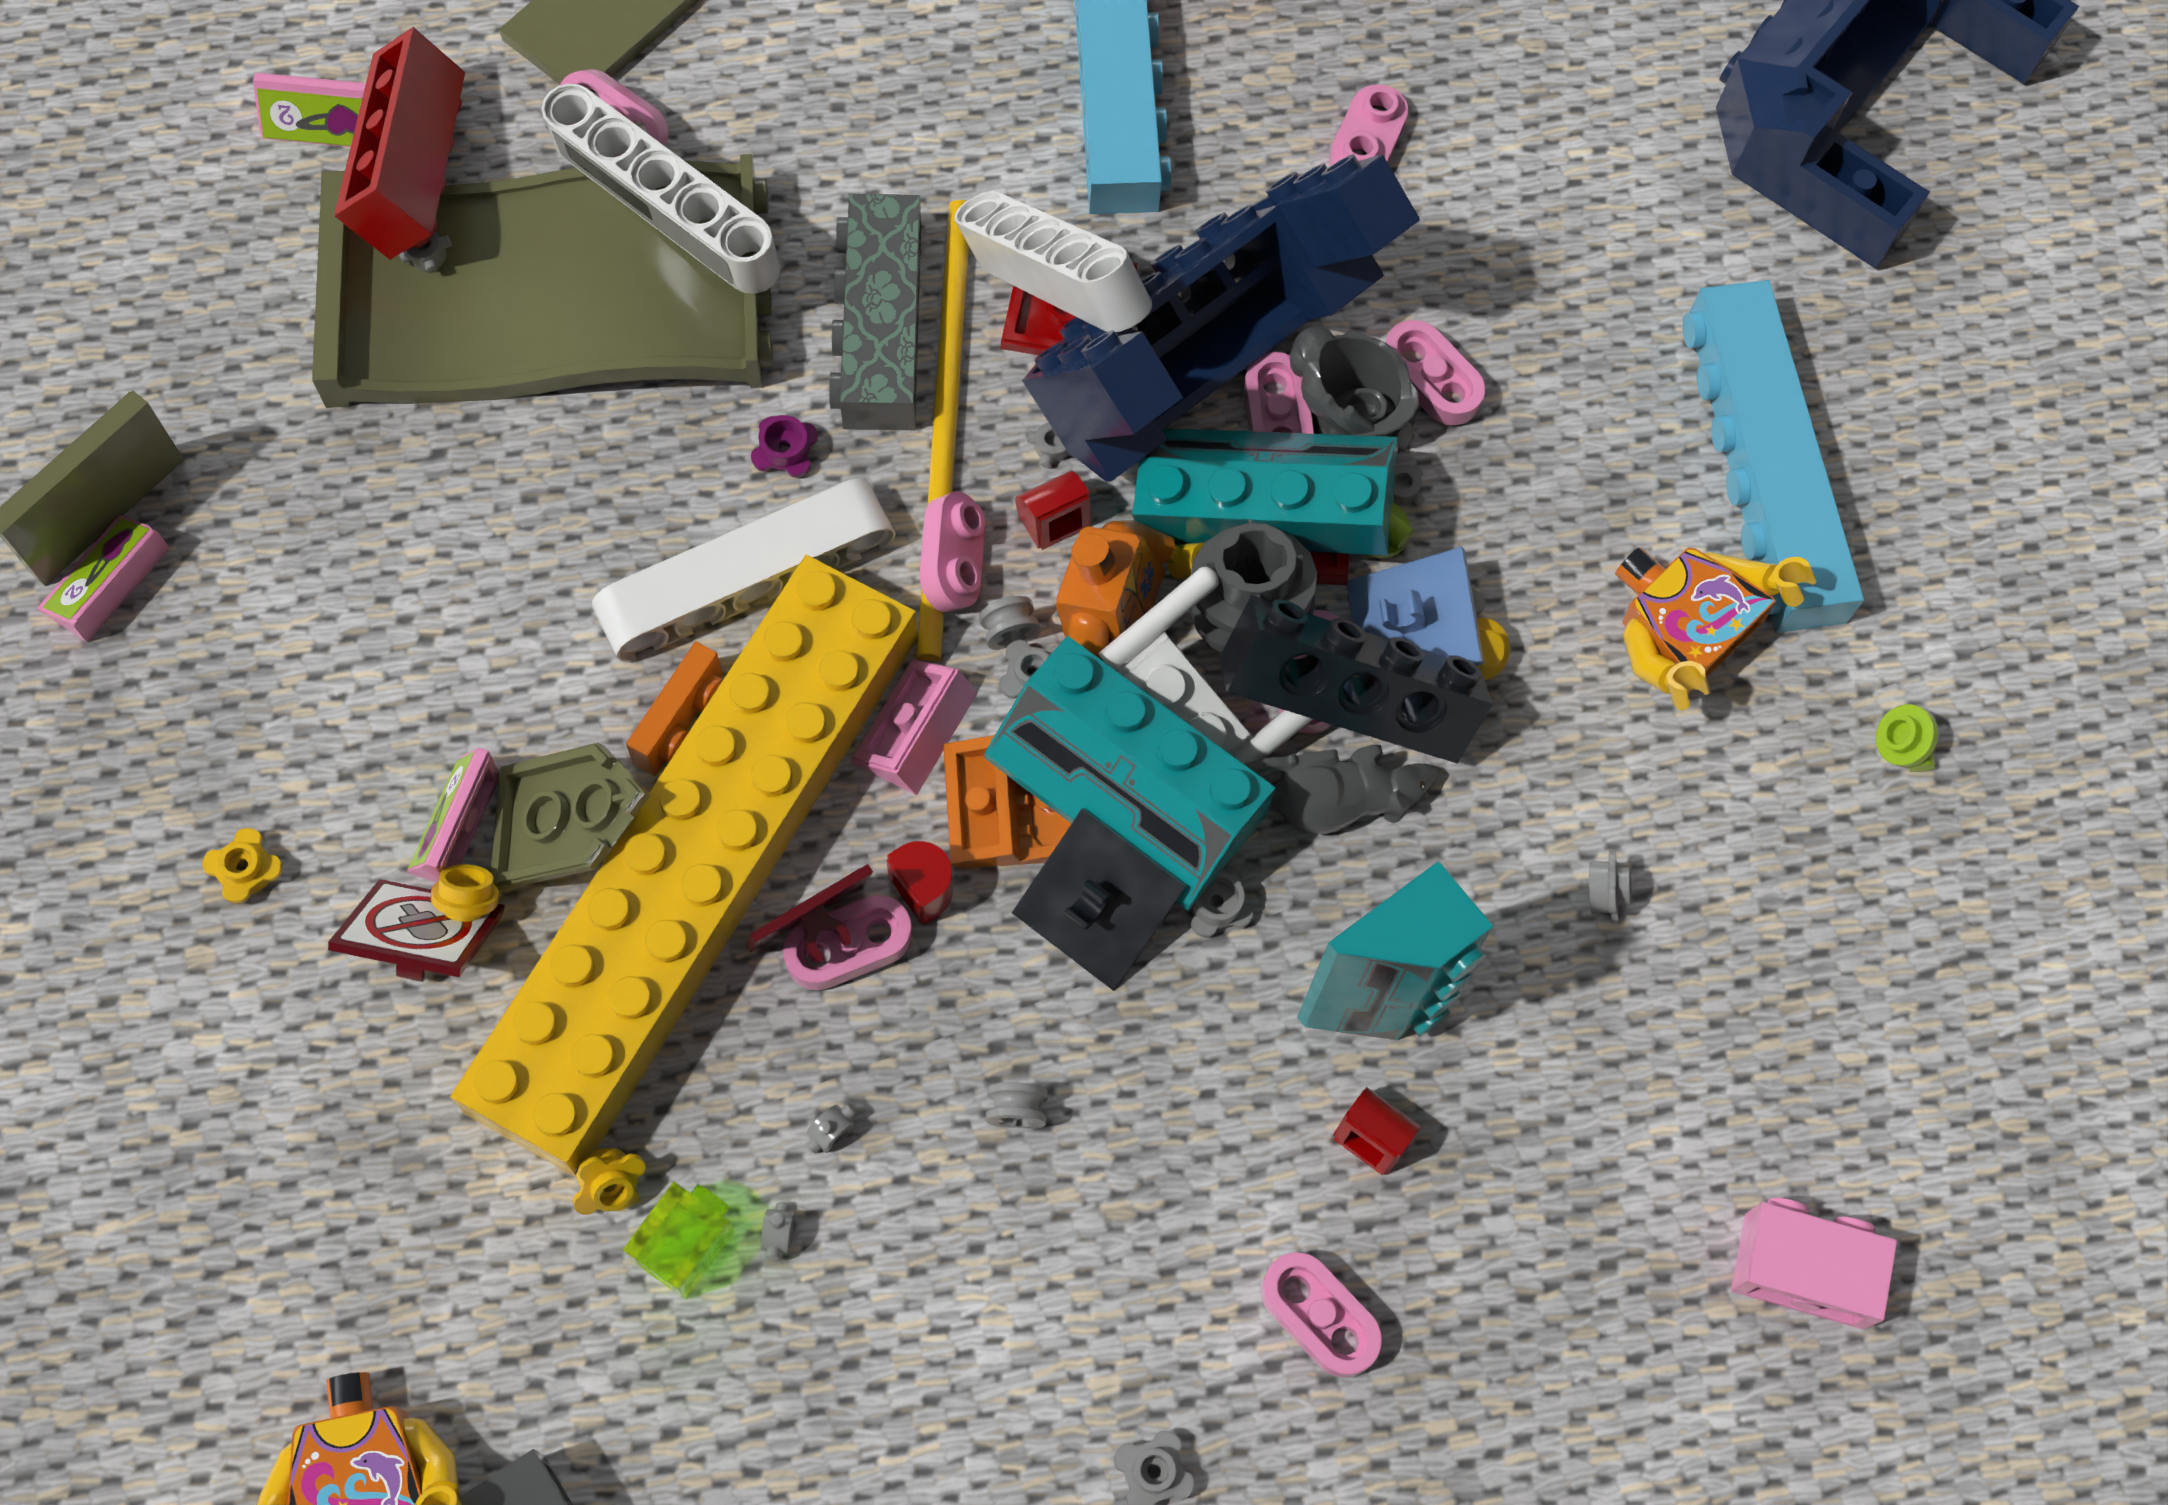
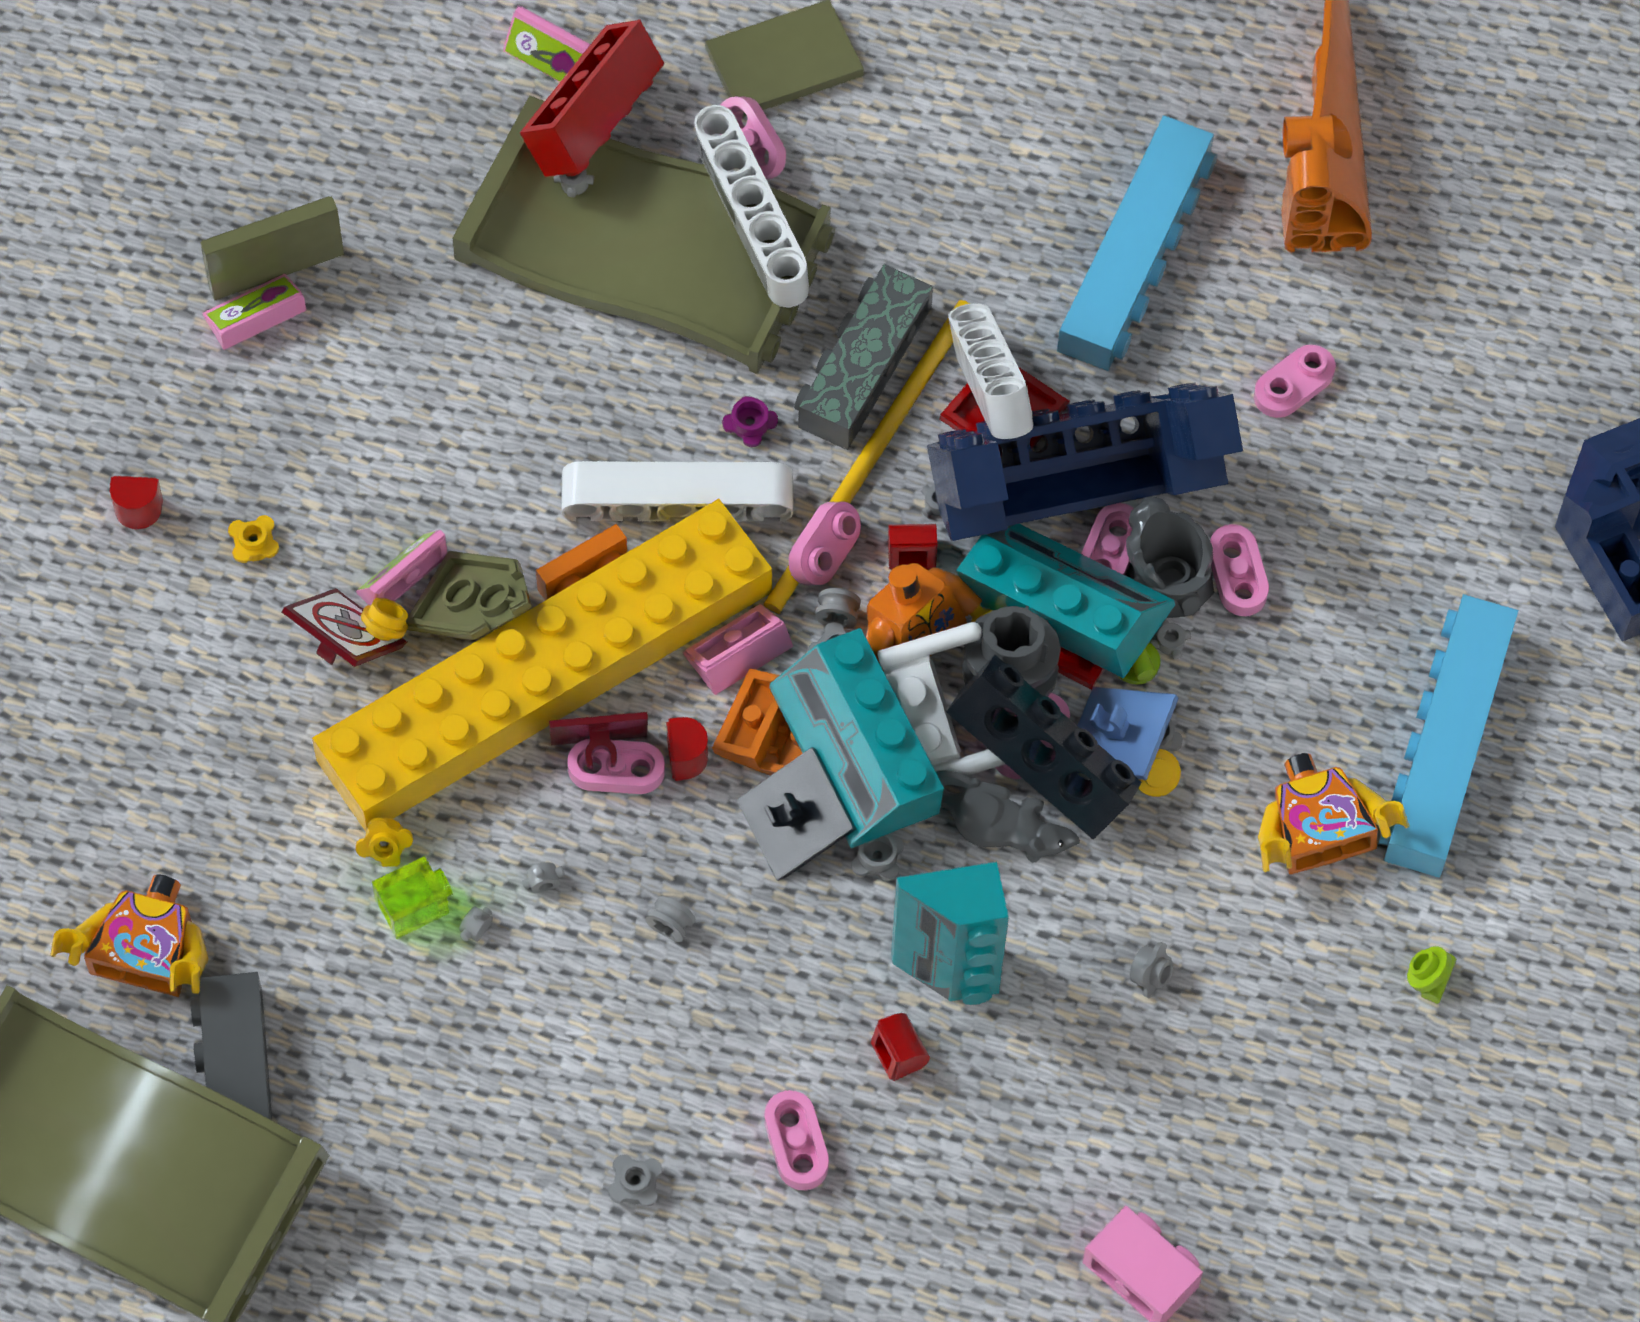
camera: 30 degrees right, 5 degrees down
none -> red brick [110,476,163,529]

